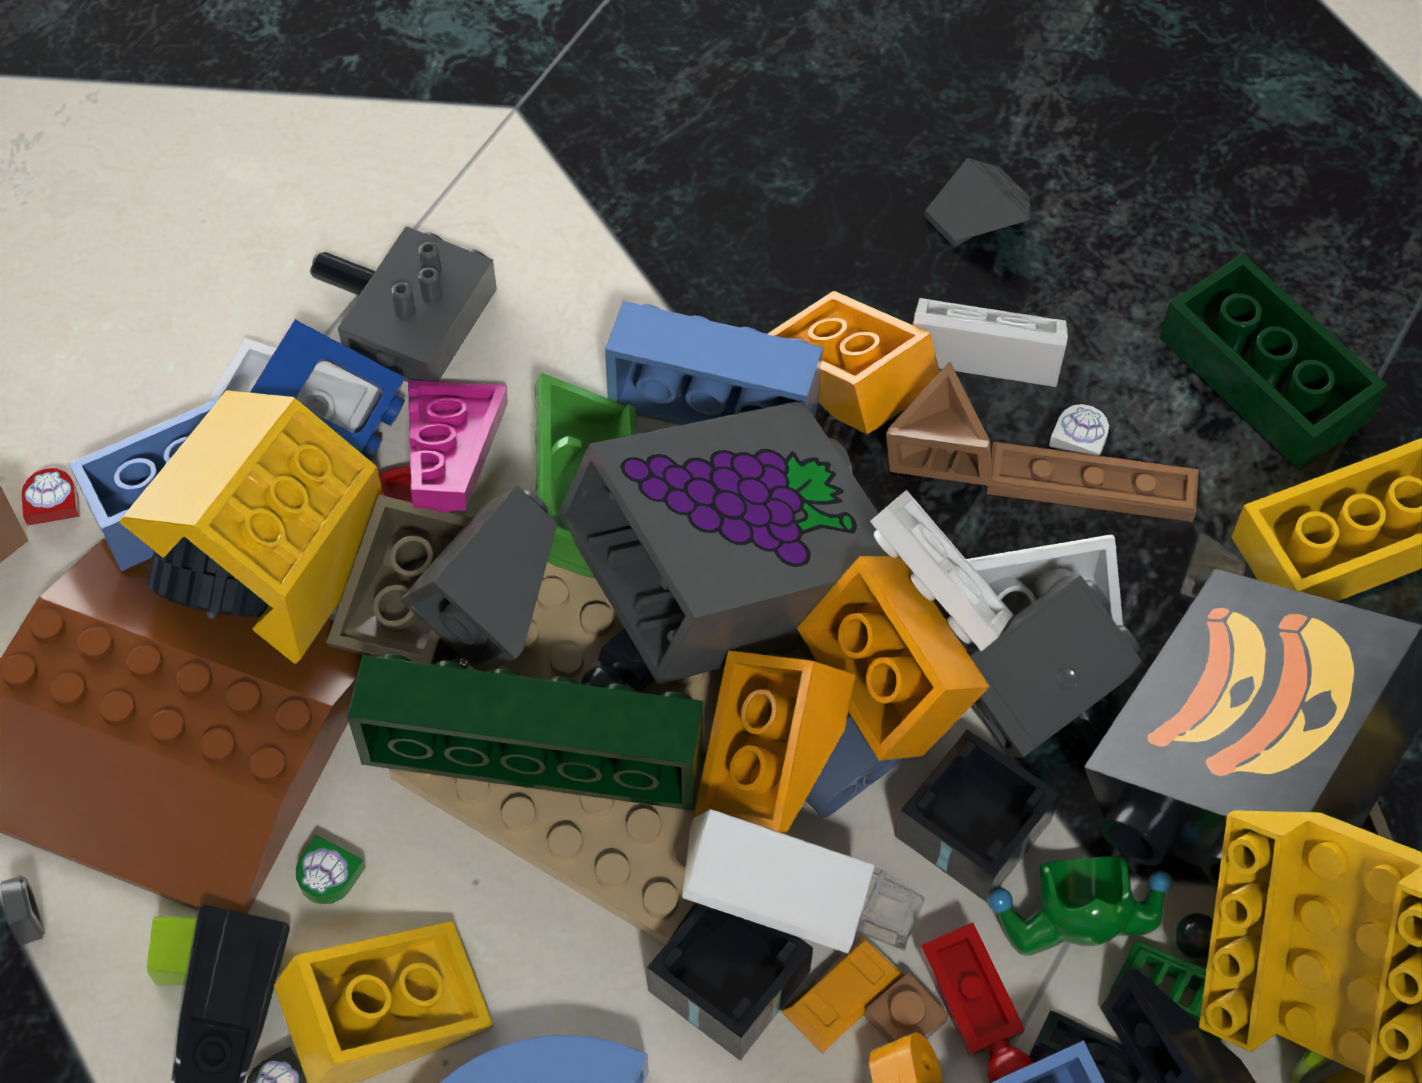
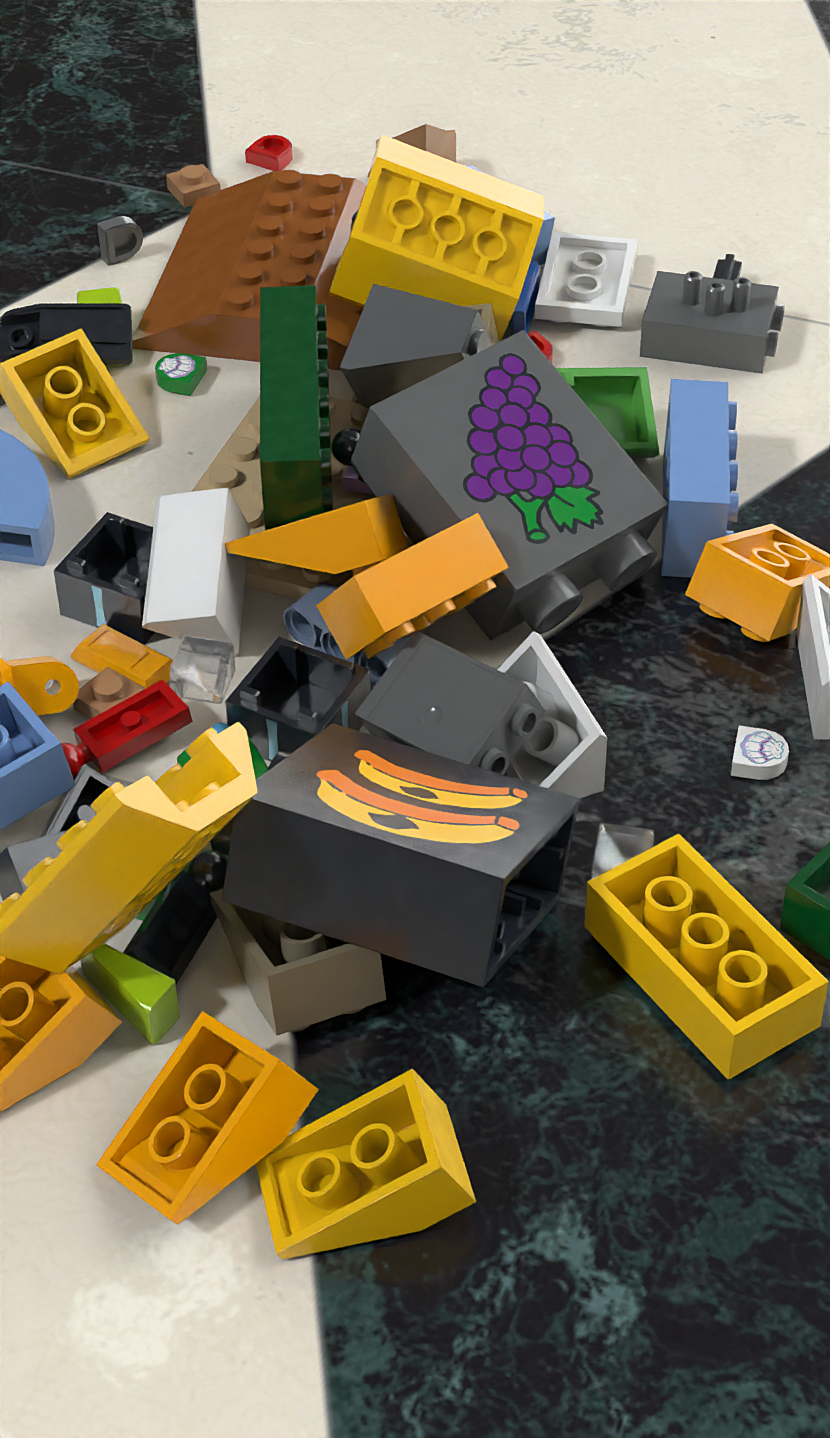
camera: 80 degrees right, 15 degrees down
blue window [250,319,405,462] -> none
dark pink wing [408,380,508,513] -> none
white plate [870,490,1013,651] -> none
medium nougat slope [886,361,992,486] -> none
medium nougat tile [986,442,1199,522] -> none

